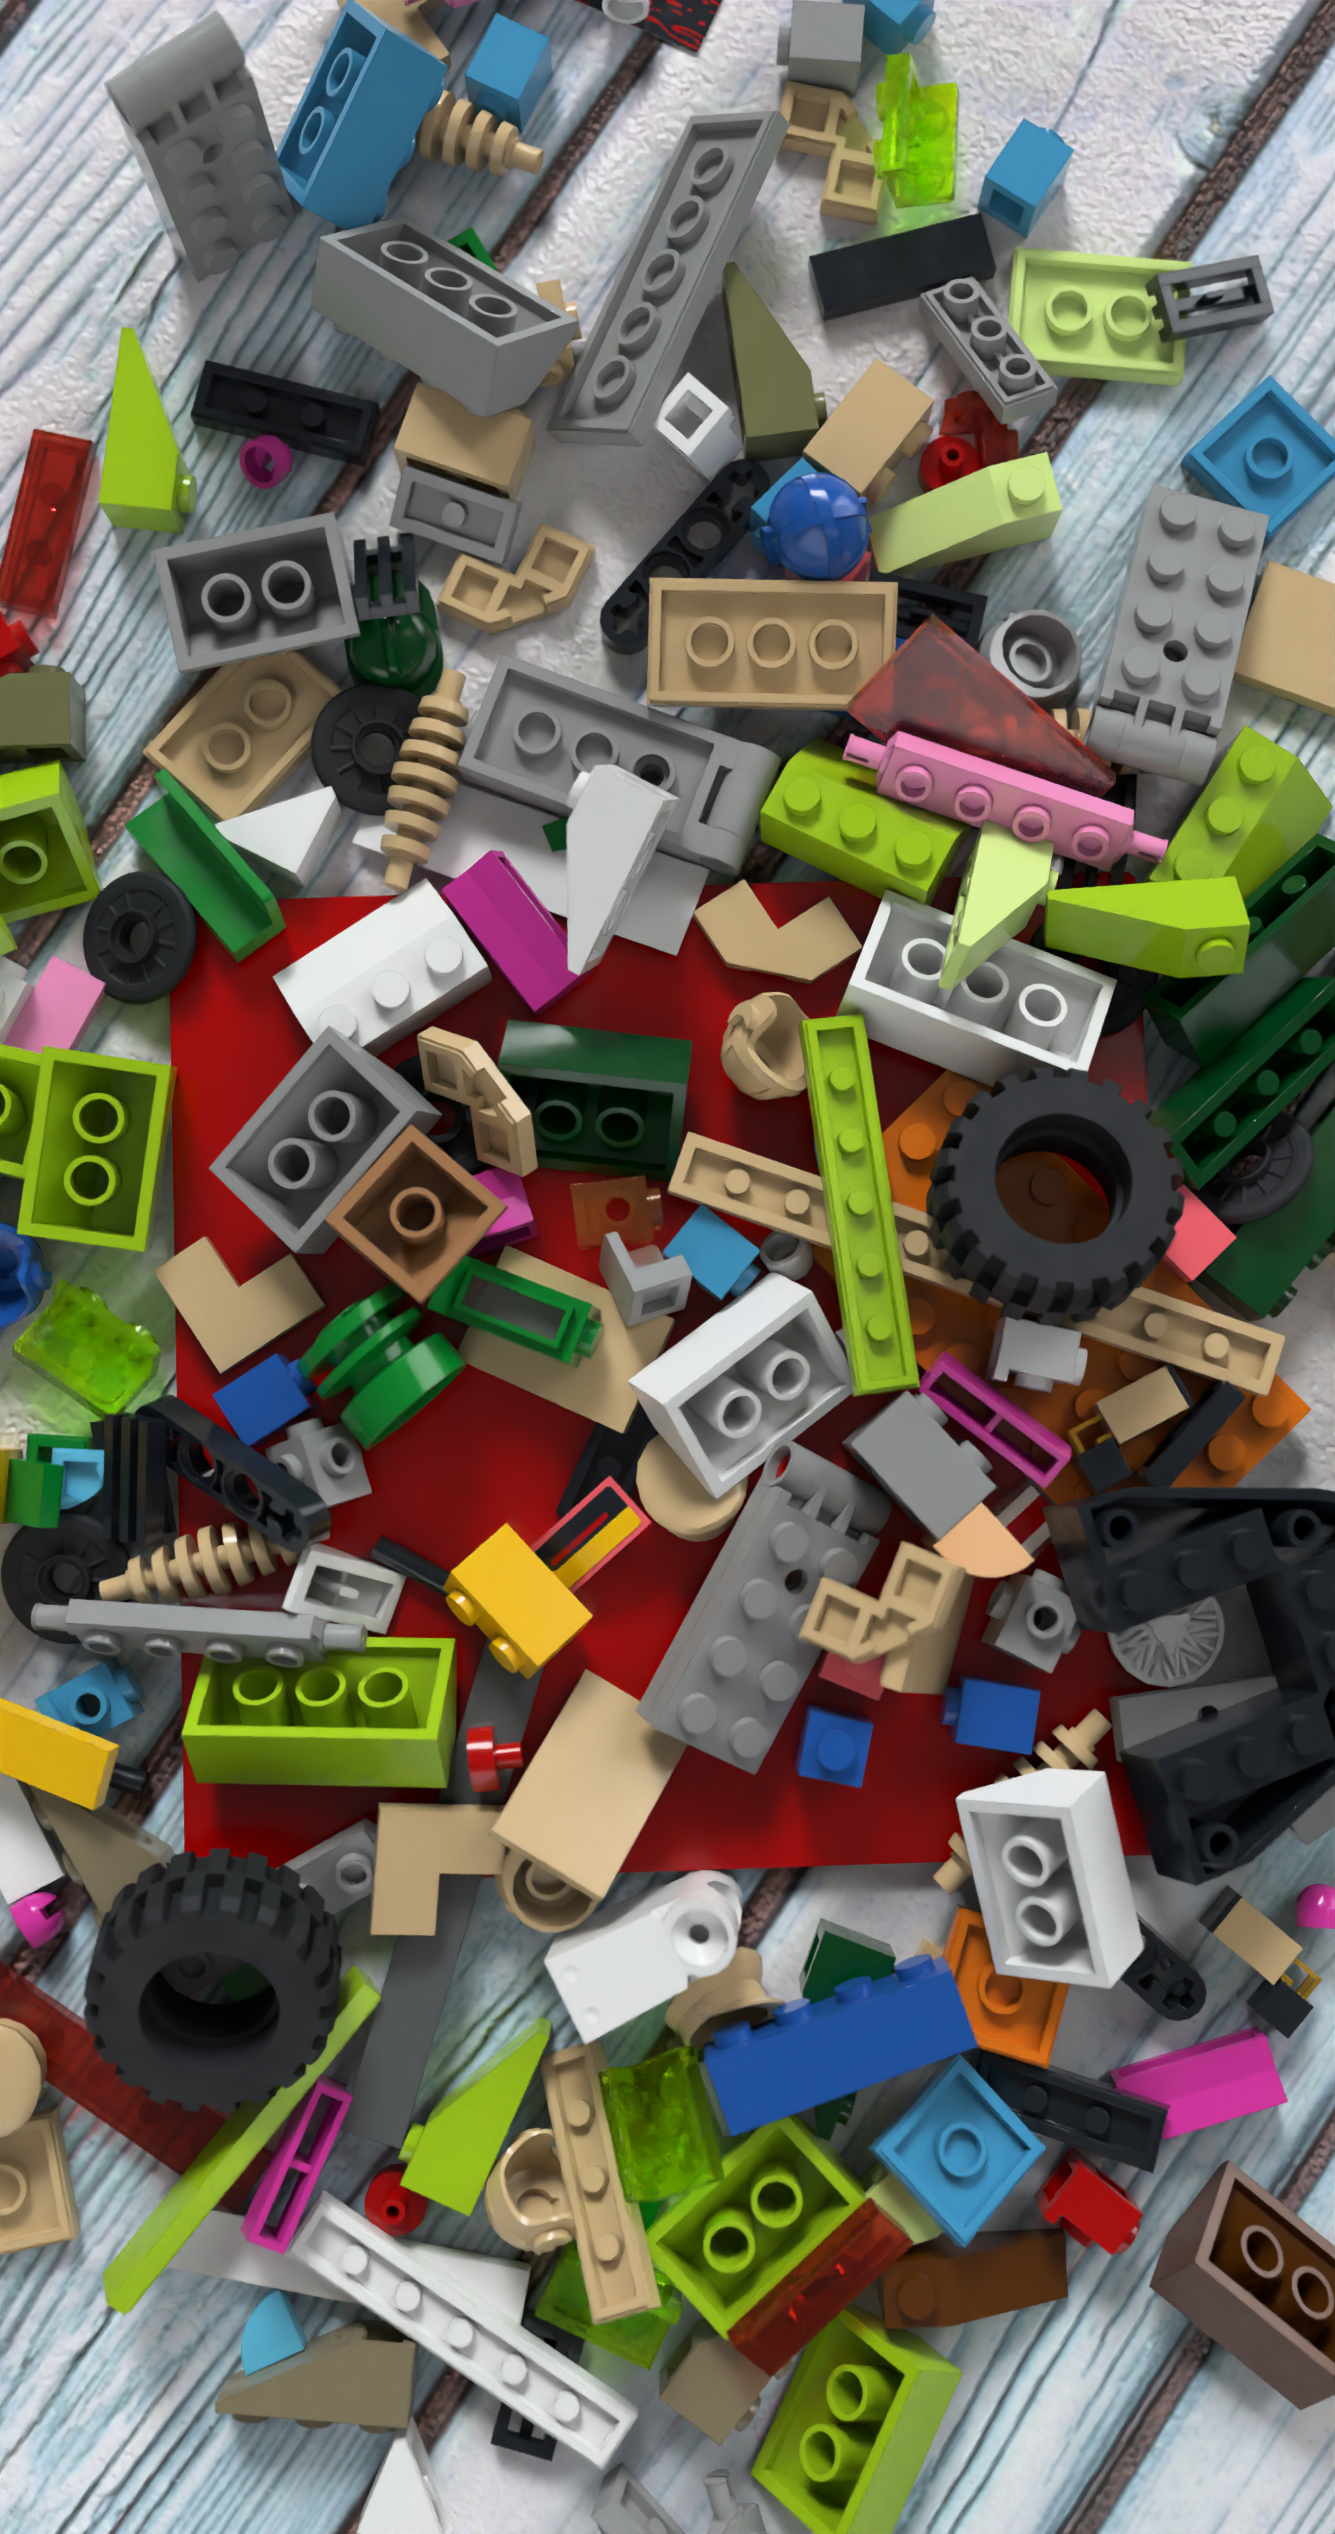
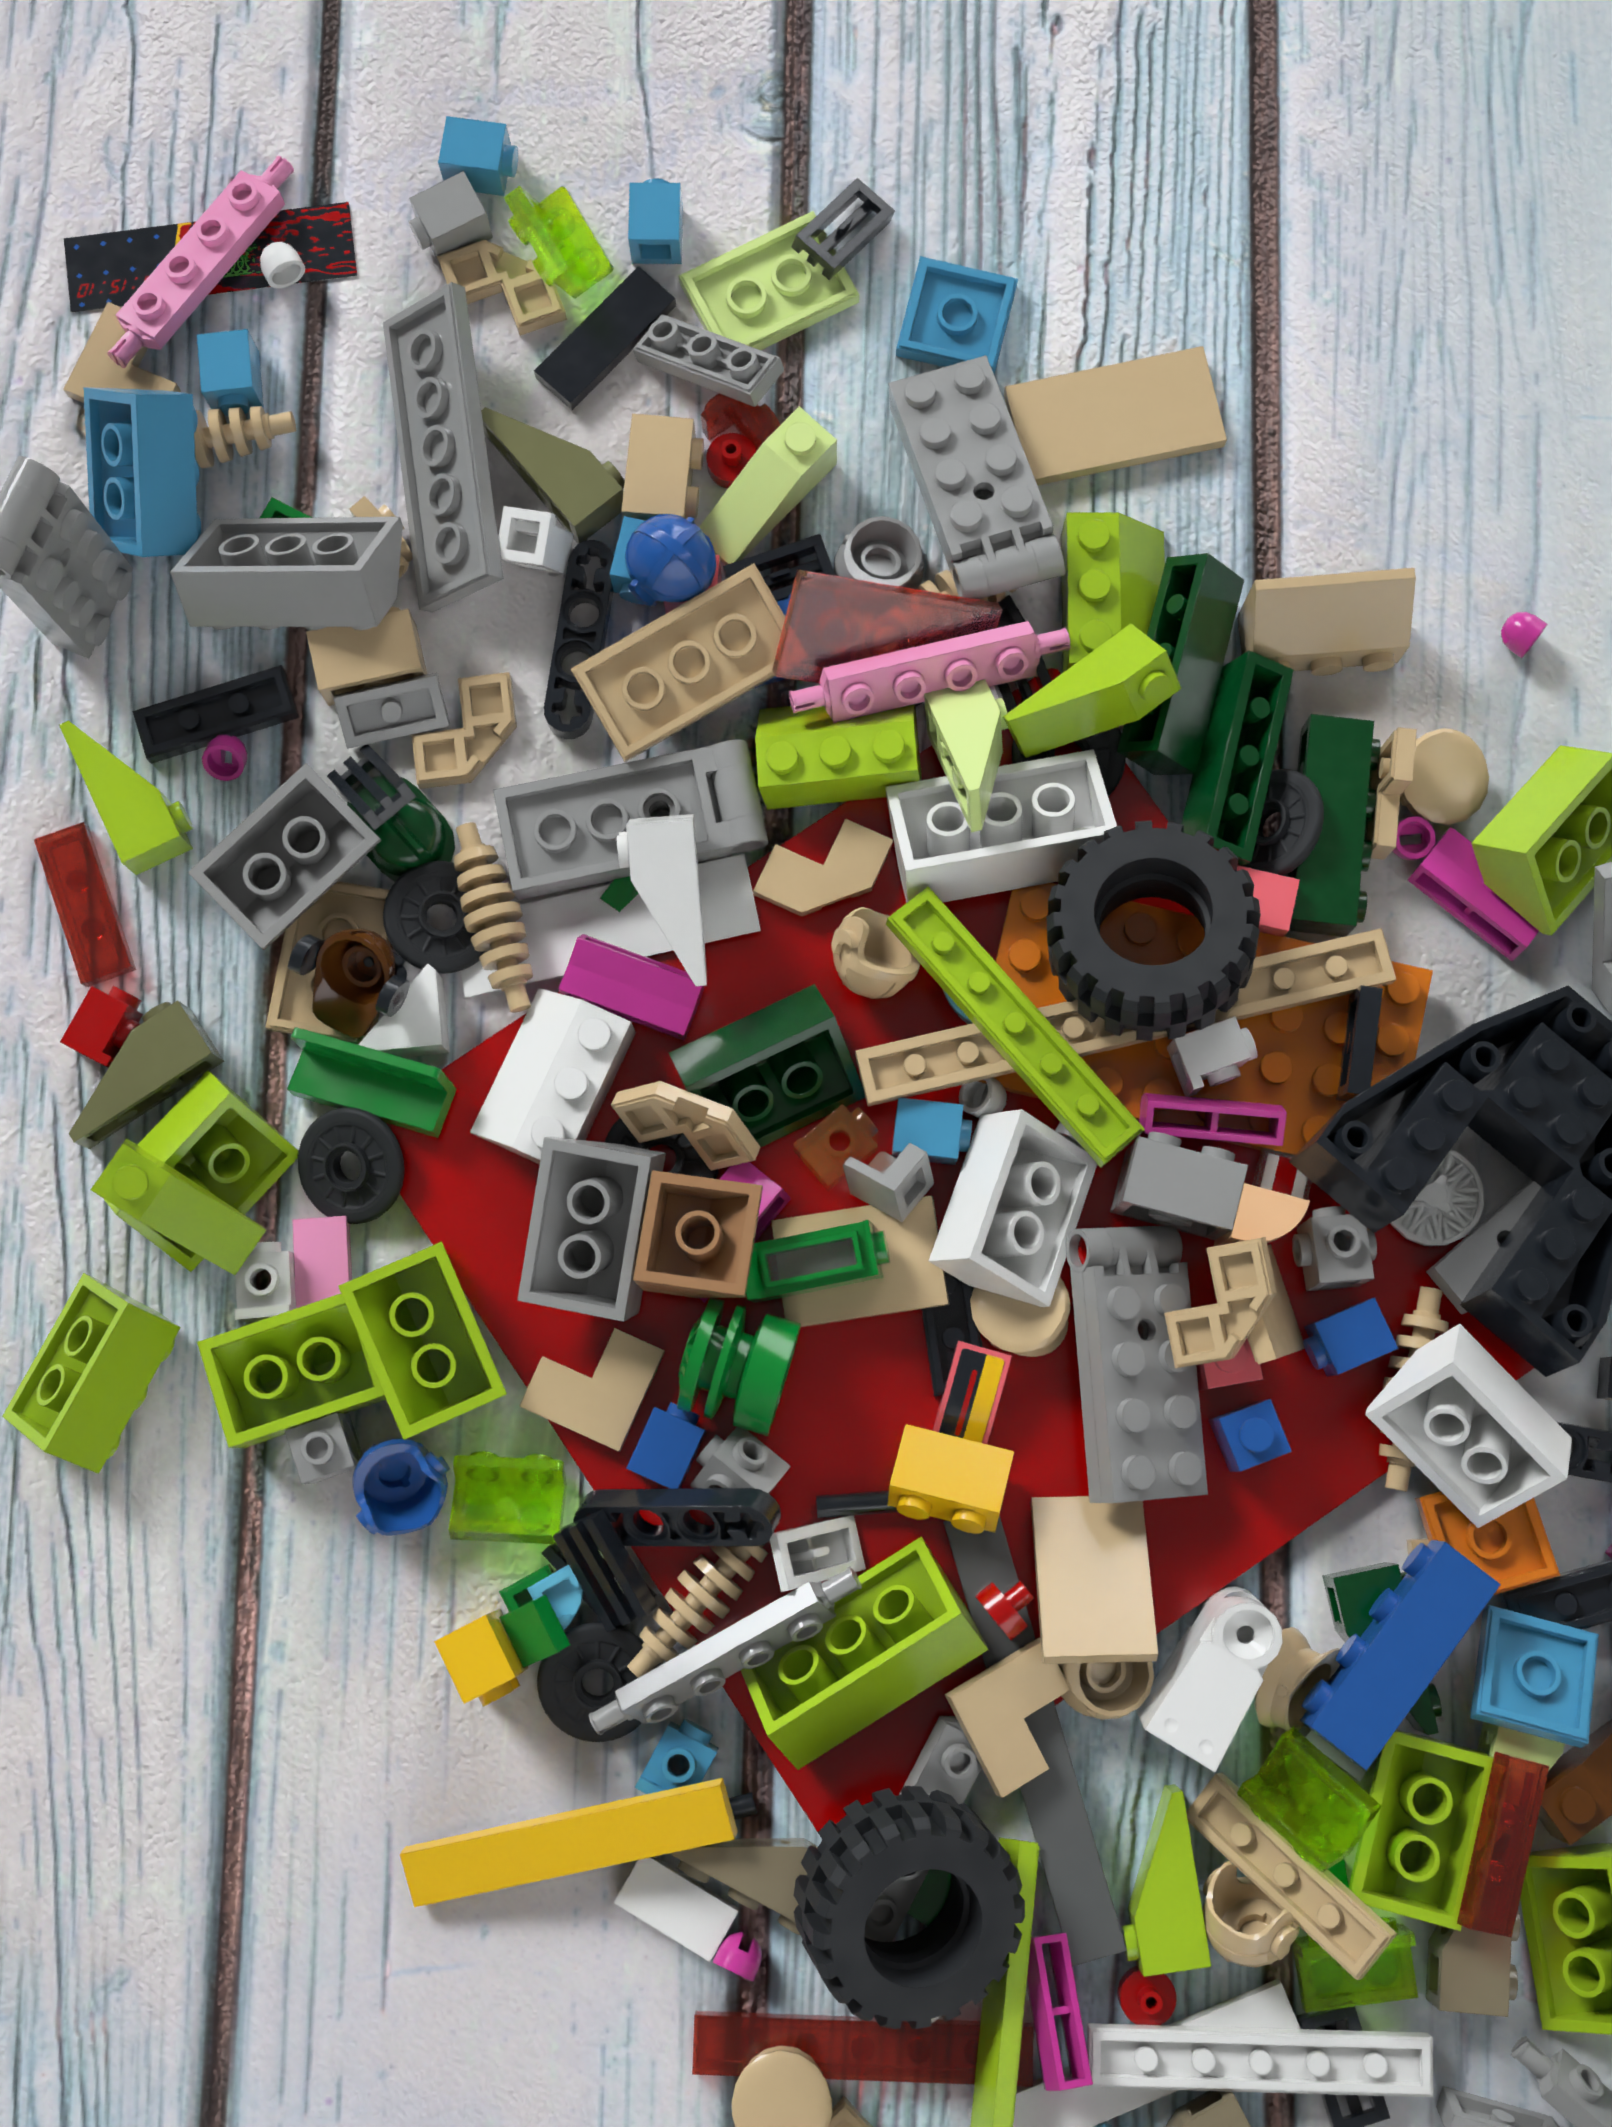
camera: 30 degrees left, 5 degrees down
piece [1066,1363,1195,1496] -> none
none -> reddish brown cap [288,929,410,1038]

